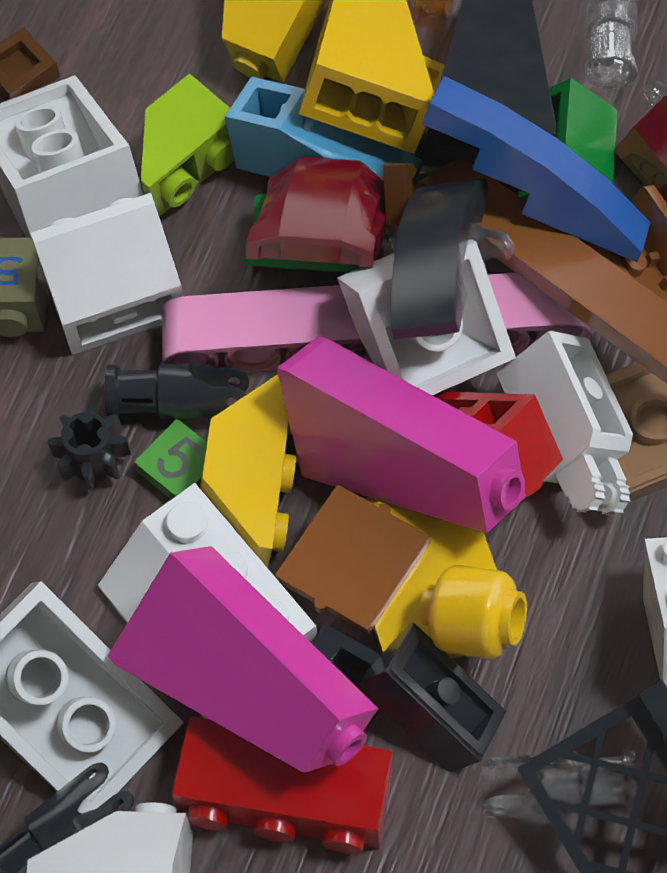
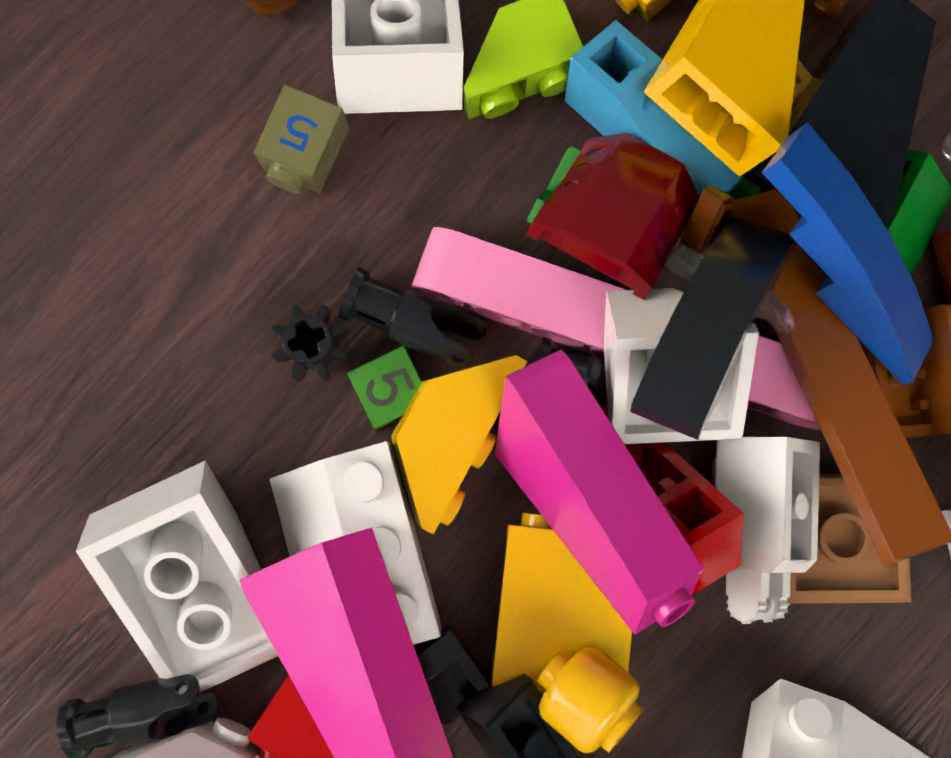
camera: 15 degrees right, 20 degrees up
white slope [31,193,184,355] -> none
dark orange piece [274,484,431,635] -> none

